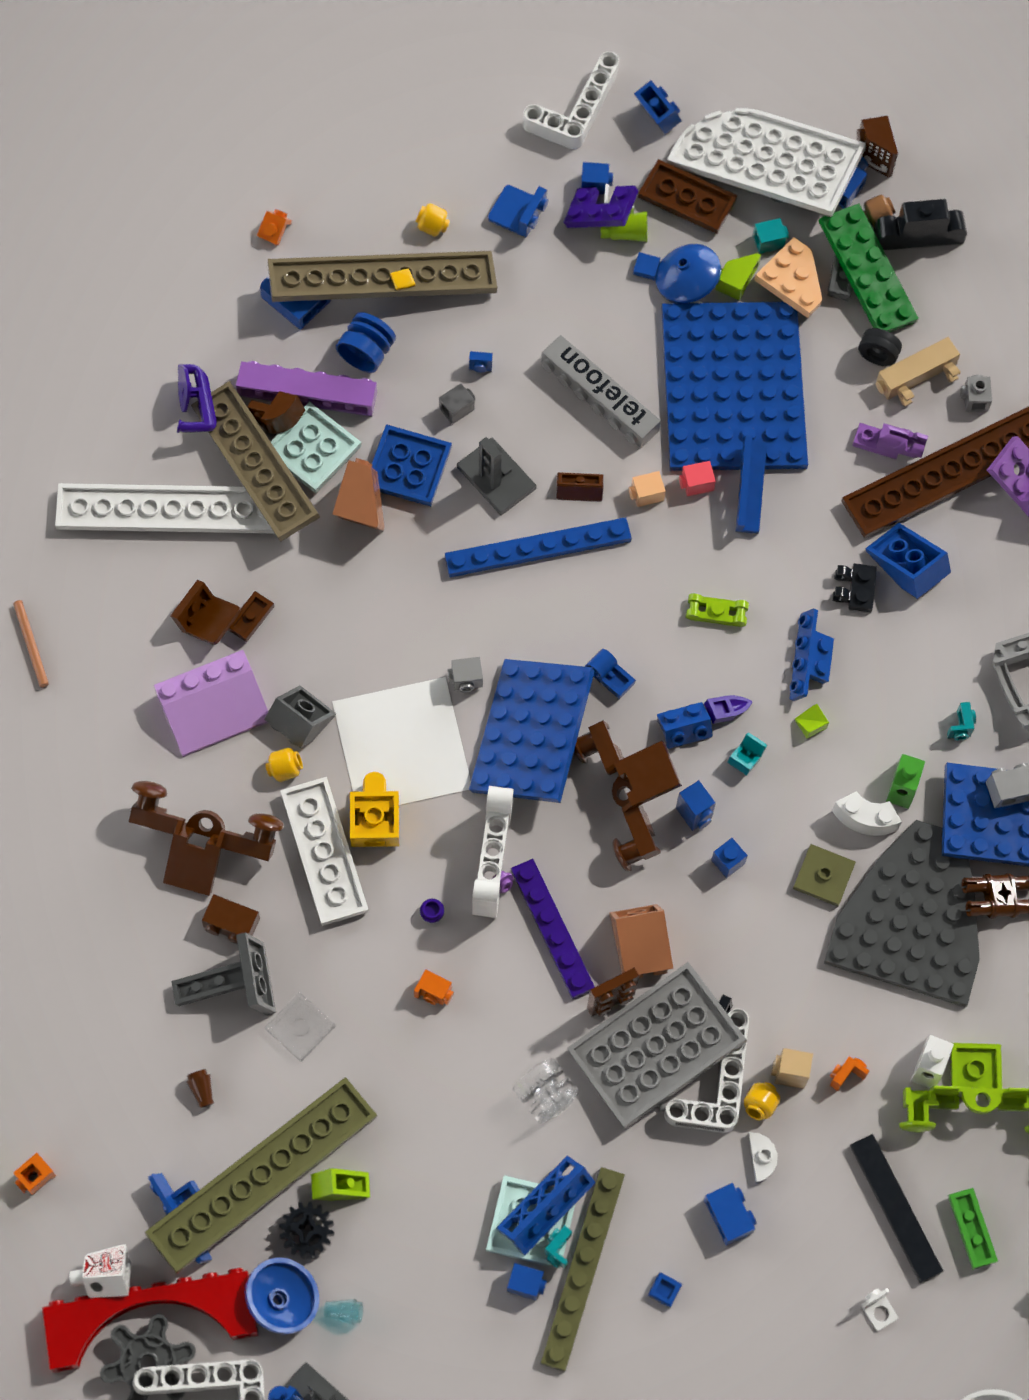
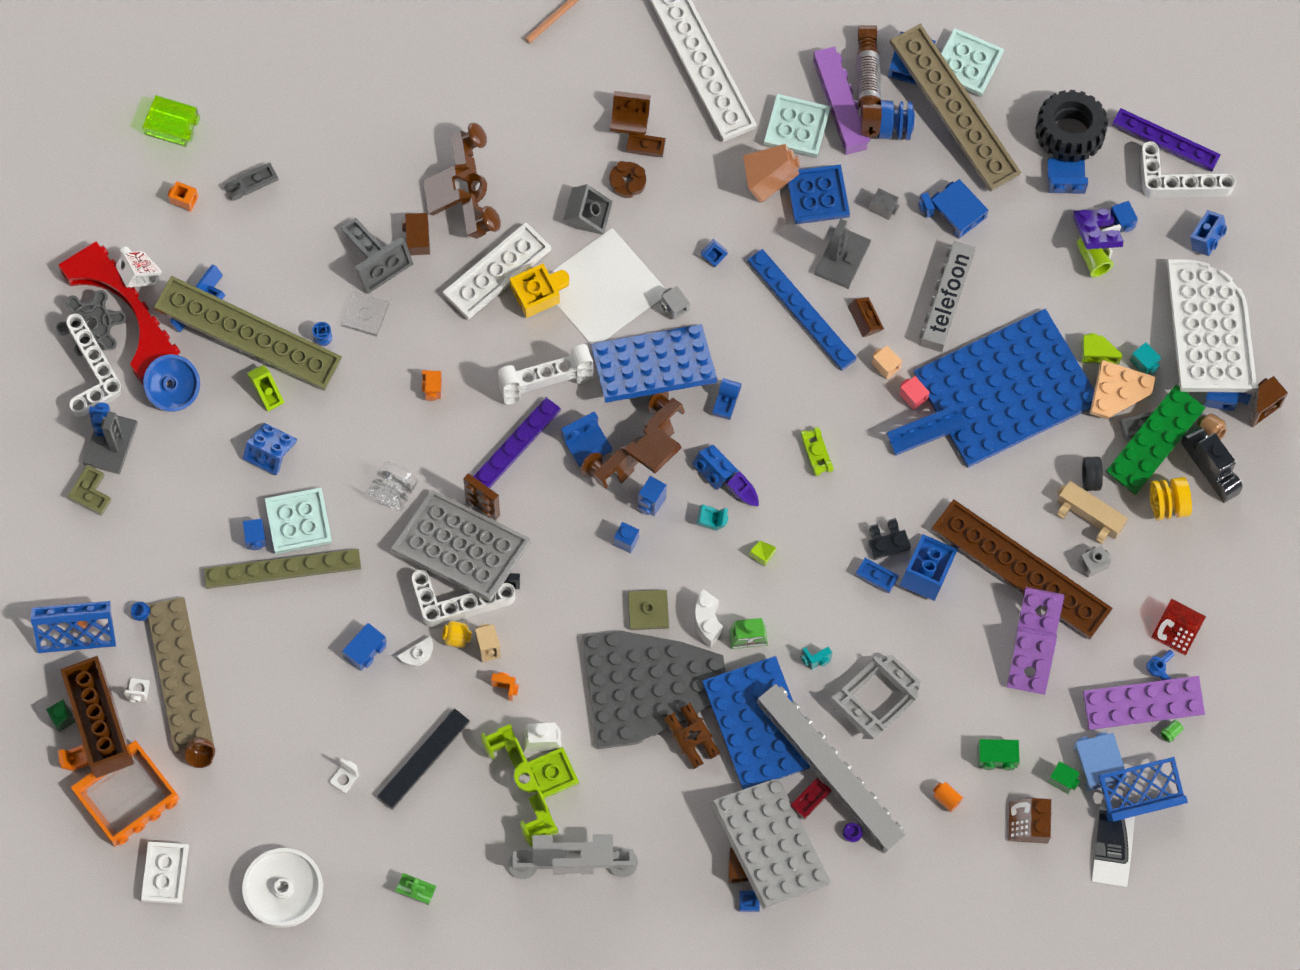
camera: 65 degrees right, 0 degrees up
lavender slope [154,650,268,757] -> none
dark purple piece [177,364,217,433] -> none
reddish brown cone [186,1069,214,1108] -> none
dark tan plate [191,381,320,542] -> none
reddish brown brick [247,391,305,434] -> none
orange bracket [256,209,292,245] -> none
yellow head [265,748,303,782] -> none
black gear [279,1201,335,1259] -> none
clear light blue cone [324,1299,363,1325] -> none
yellow piece [390,269,415,290] -> none
yellow head [415,203,450,237] -> none
dark purple plate [420,899,444,923] -> none
medium lavender plate [492,871,513,893] -> none
blue fence [496,1155,596,1255] -> none
teal bracket [544,1225,573,1269] -> none
nougat slope [609,904,673,979] -> none
blue tile [633,252,661,280] -> none
reddish brown plate [638,159,738,234] -> none
blue tile [648,1272,682,1308] -> none
blue dish [655,244,721,303] -> none
blue bracket [789,608,834,701] -> none
medium lavender plate [852,423,928,459] -> none
bright green plate [948,1188,998,1270] -> none
none -> dark grey hinge [224,163,279,201]
none -> blue bracket [243,423,297,475]
none -> blue wheel [312,322,332,346]
none -> blue bracket [561,411,612,467]
none -> reddish brown plate [609,161,646,198]
none -> blue slope [701,238,728,267]
none -> blue plate [855,557,899,594]
none -> reddish brown piece [856,25,882,137]
none -> blue panel [931,179,989,239]
none -> light aqua plate [941,28,1004,97]
none -> black tyre [1035,90,1108,162]
none -> dark purple plate [1112,108,1221,172]
none -> yellow wheel [1150,477,1192,521]

